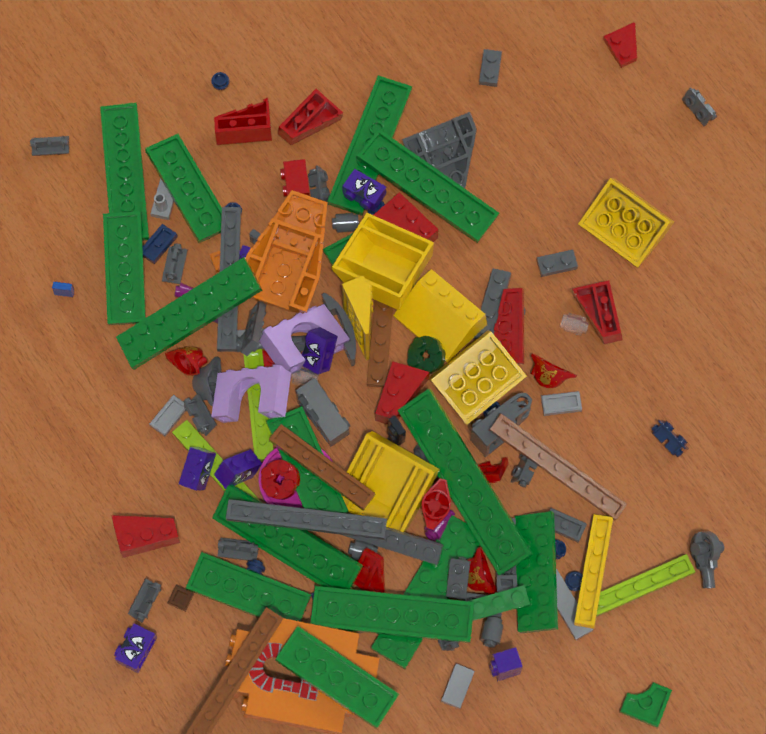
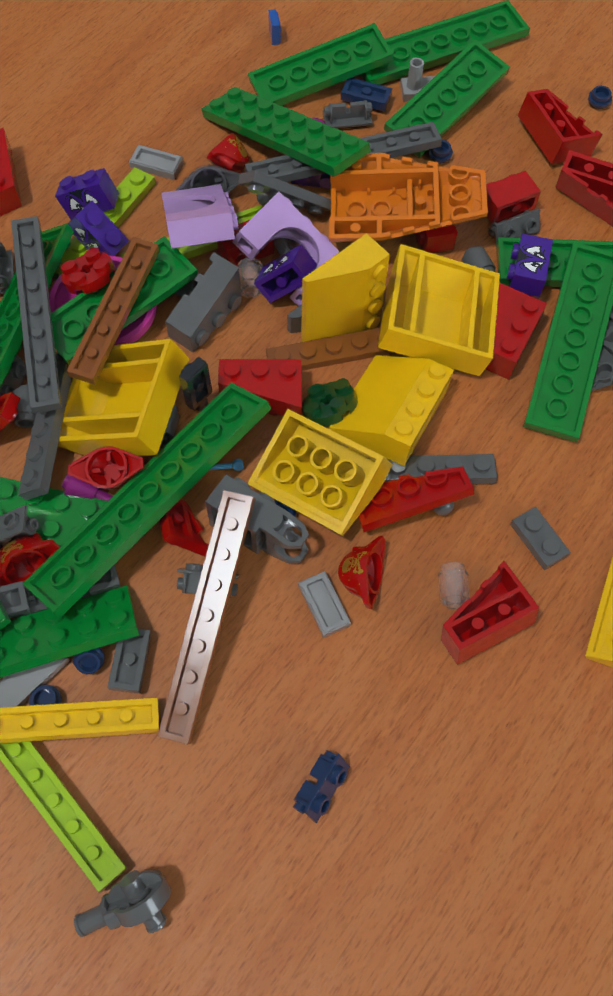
camera: 70 degrees right, 5 degrees down
dark grey hinge [183,393,217,436] -> none

